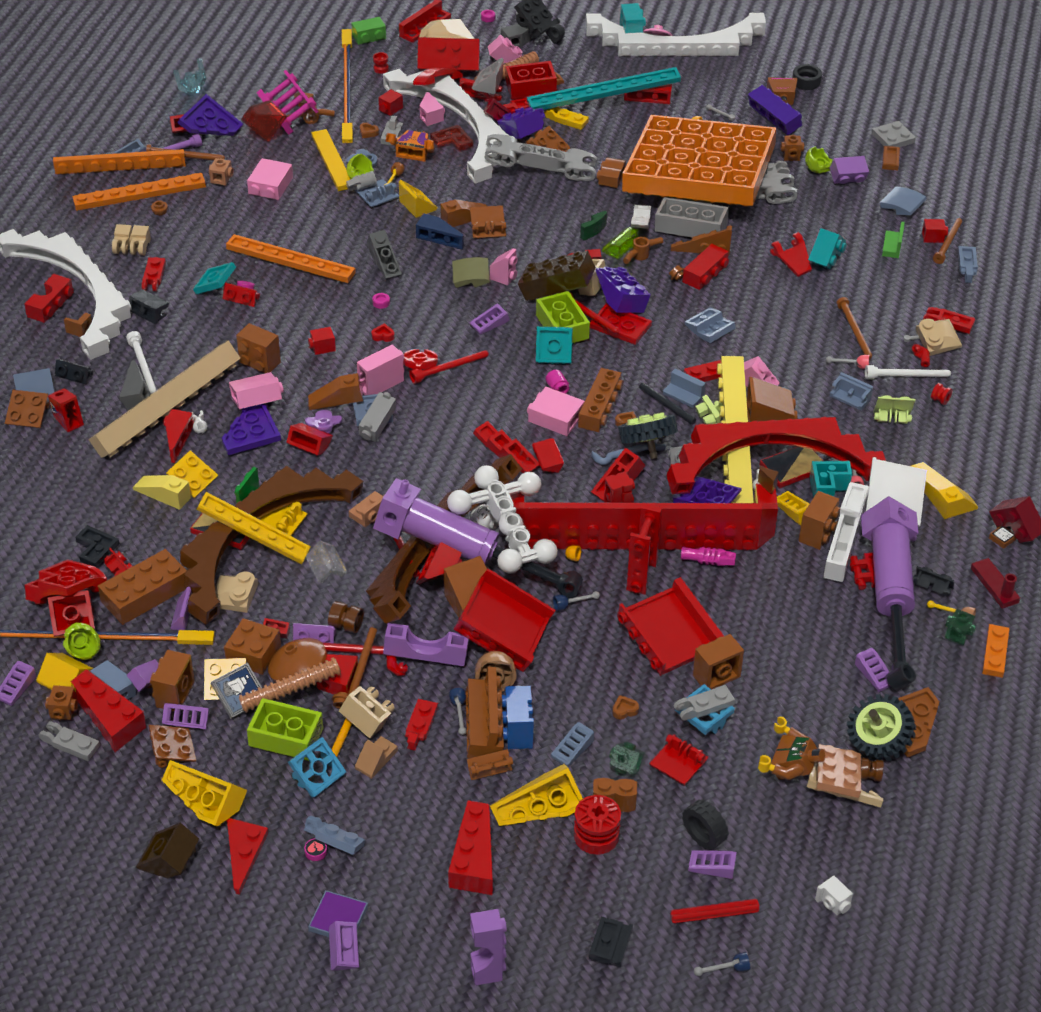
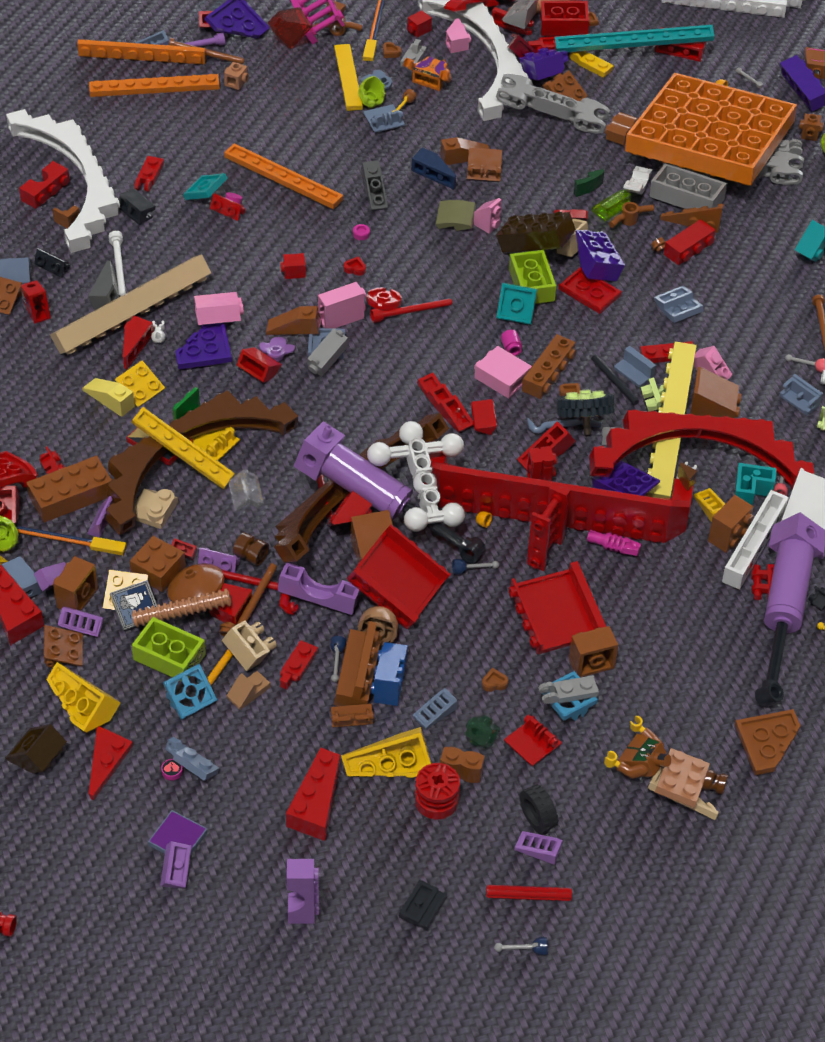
camera: 10 degrees right, 5 degrees up
black plate [75,525,120,568] -> none
tan legs [112,224,151,255] -> none
dark orange plate [151,201,168,216] -> none
dark orange brick [236,323,281,373] -> none
bright pink brick [247,158,293,200] -> none
light grey hinge [346,171,377,191] -> none
nougat bracket [348,491,384,527] -> none
yellow slope [399,179,438,218] -> none
clear red plate [430,125,473,151] -> none
medium lavender slope [470,303,510,334] -> none
white head [470,504,499,530] -> none
red piece [561,291,619,334] -> none
tile [759,446,823,488] -> none
red flag [770,232,812,277] -> none
white brick [815,876,853,915] -> none
white tile [840,483,868,518] -> none
wheel [847,694,916,761] -> none
medium lavender slope [855,648,891,692] -> none

